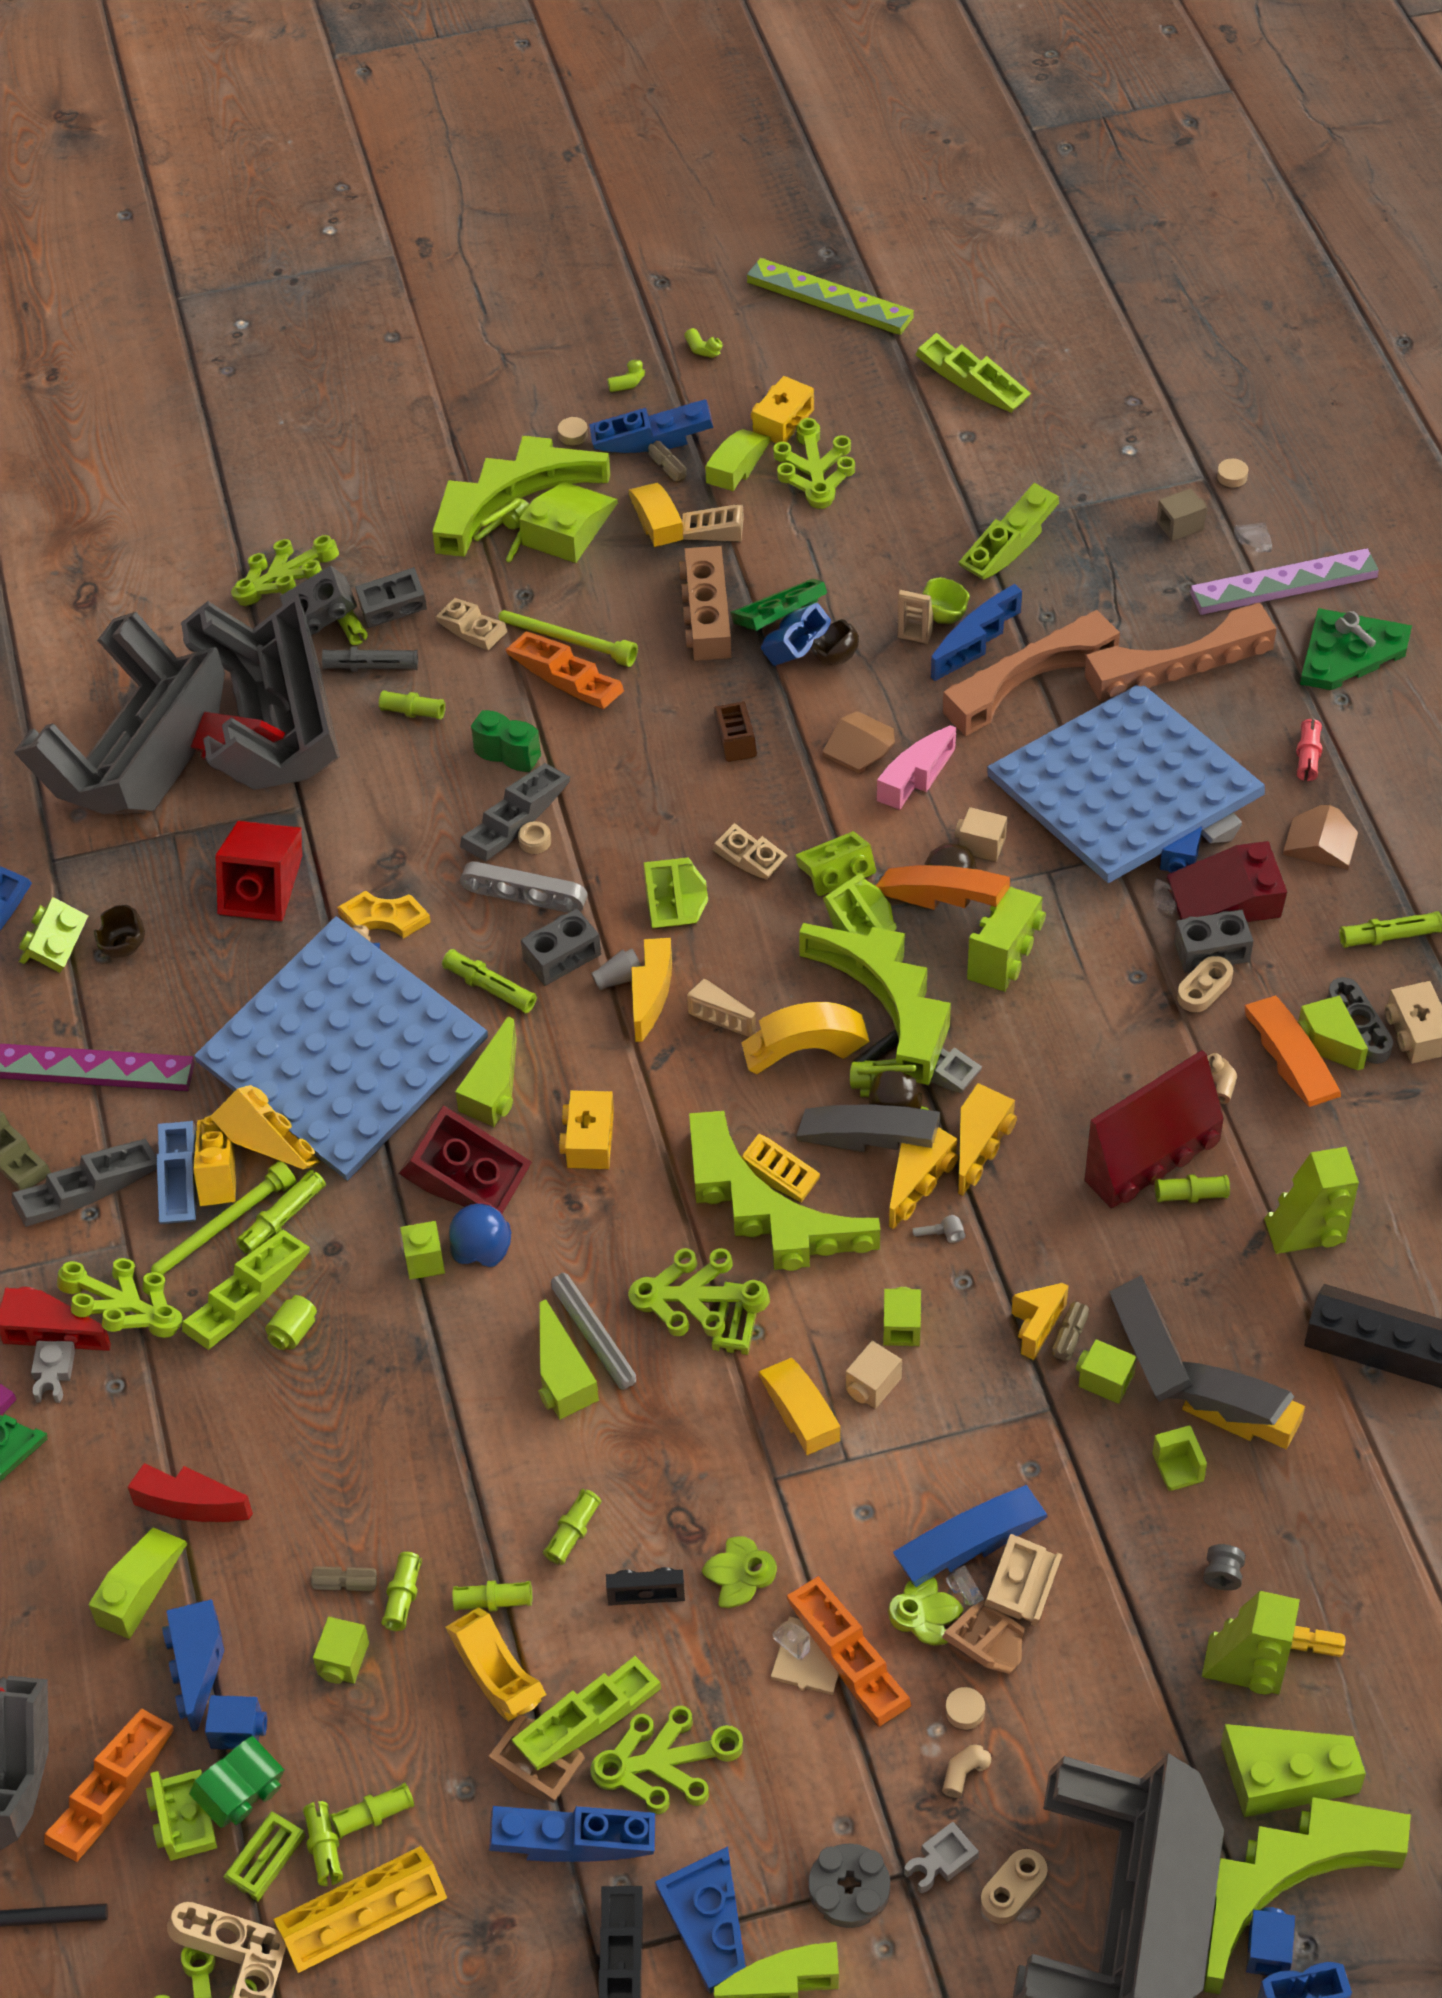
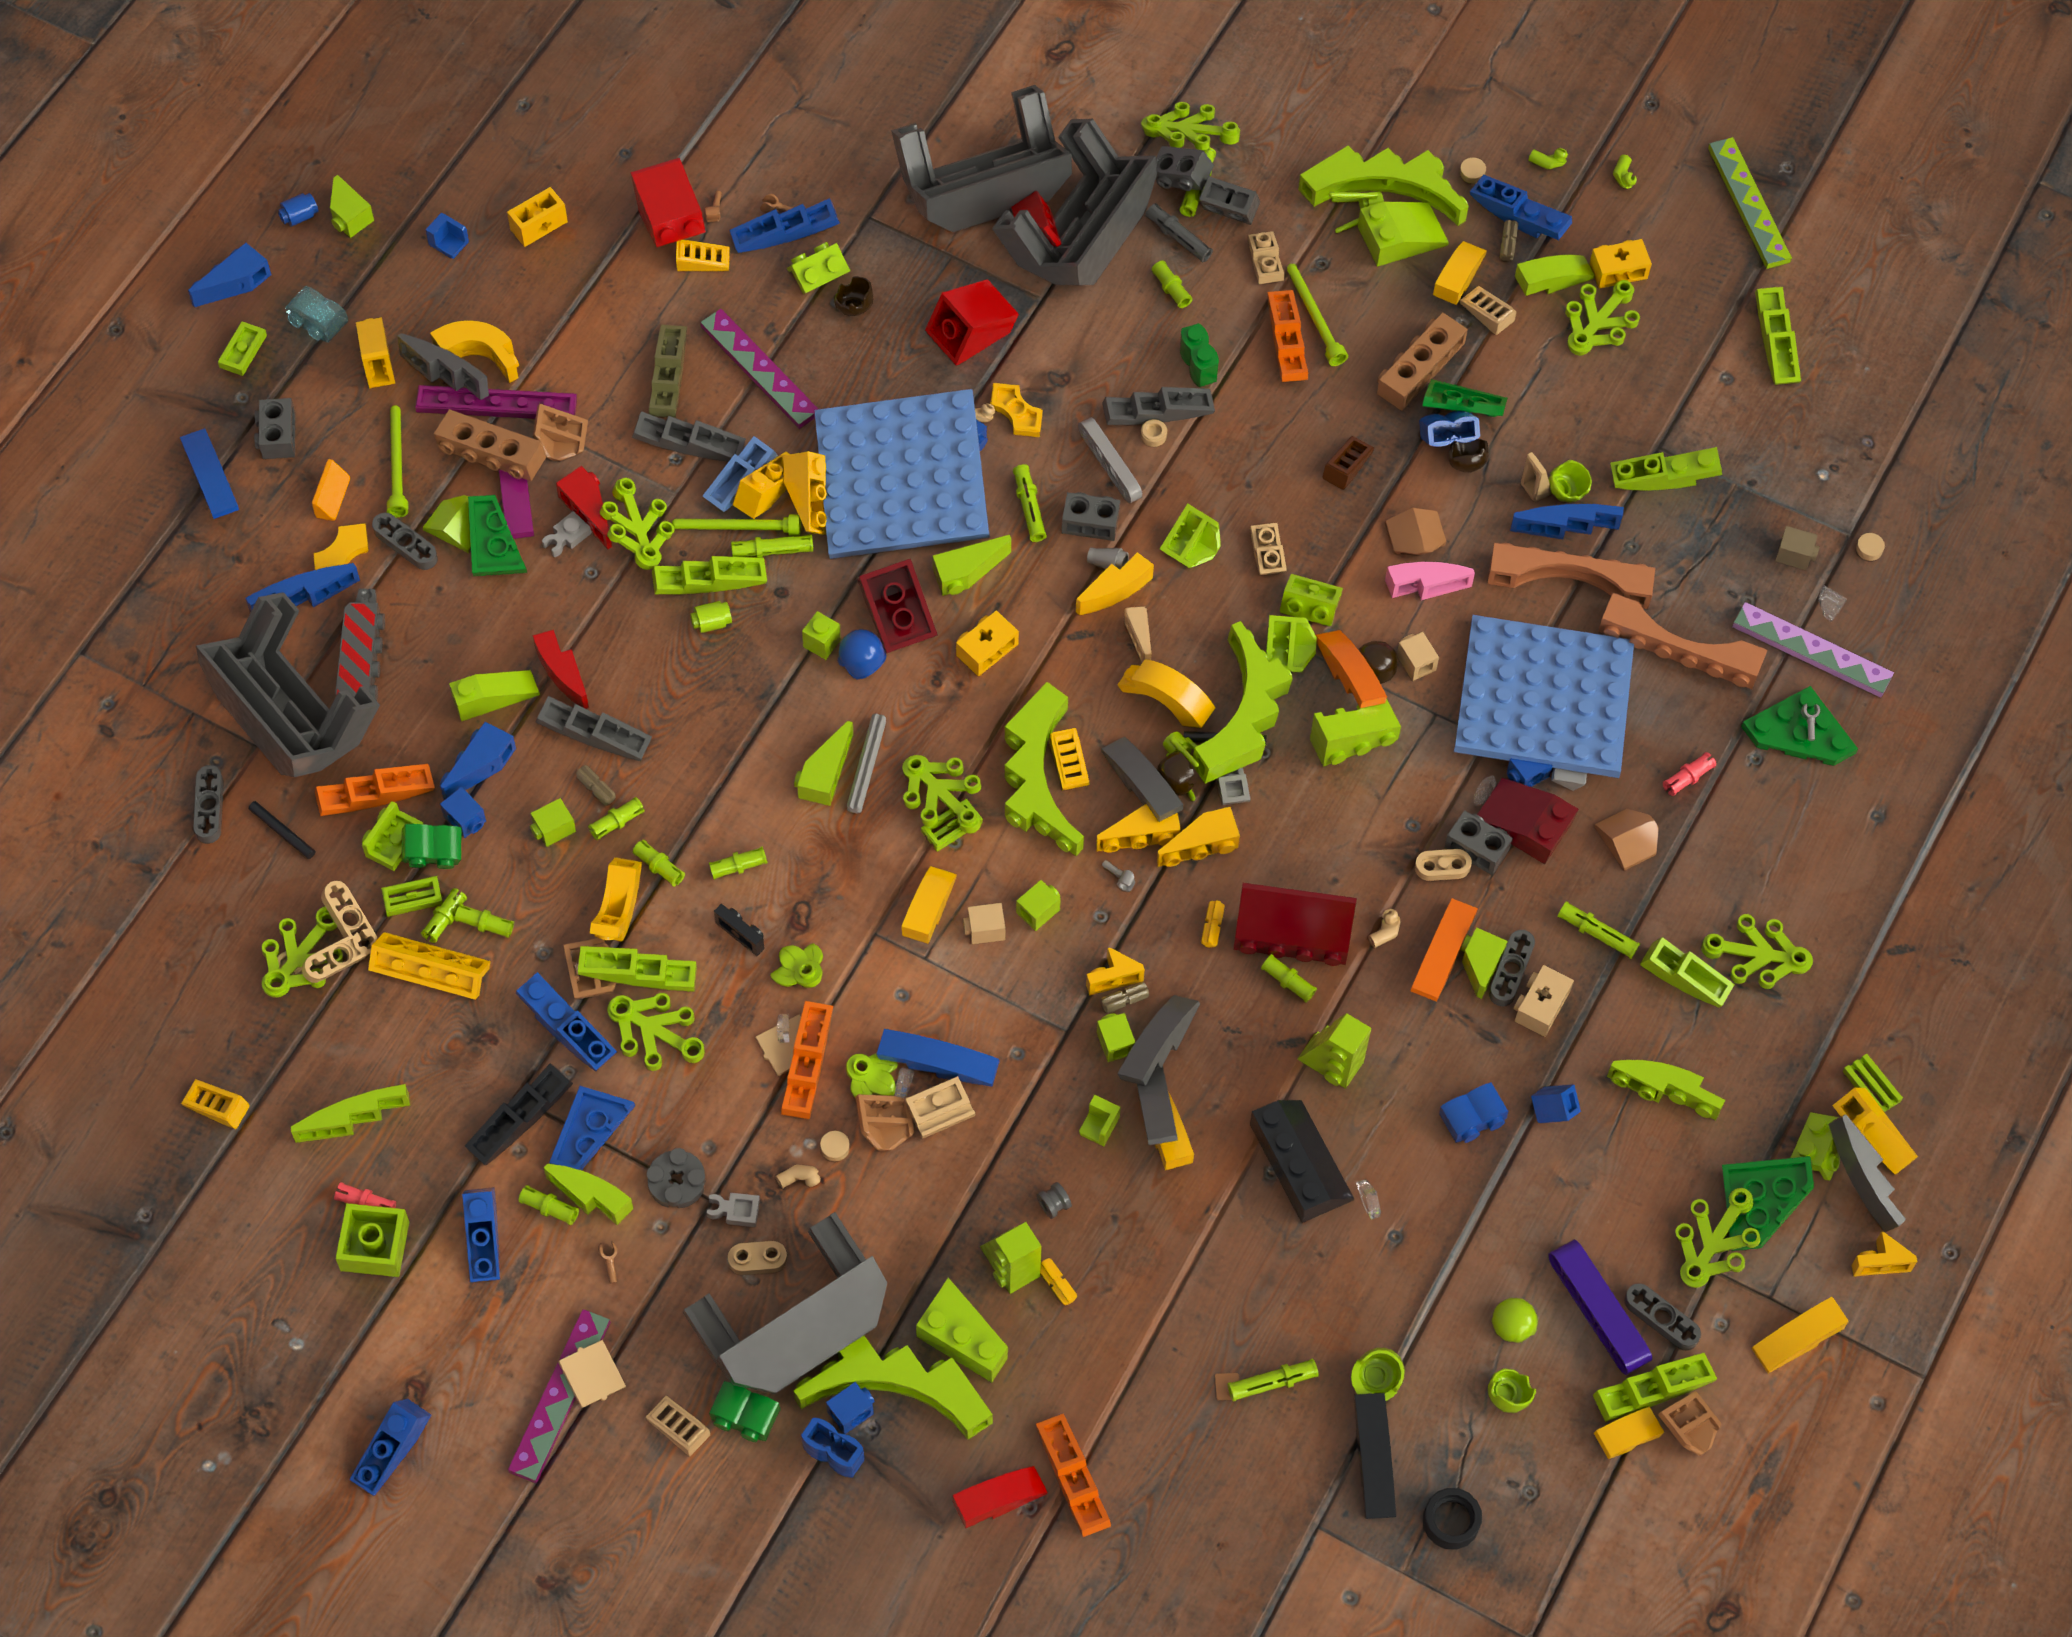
camera: 40 degrees right, 10 degrees up
none -> dark grey slope [535,696,652,761]
none -> yellow piece [1201,900,1225,948]

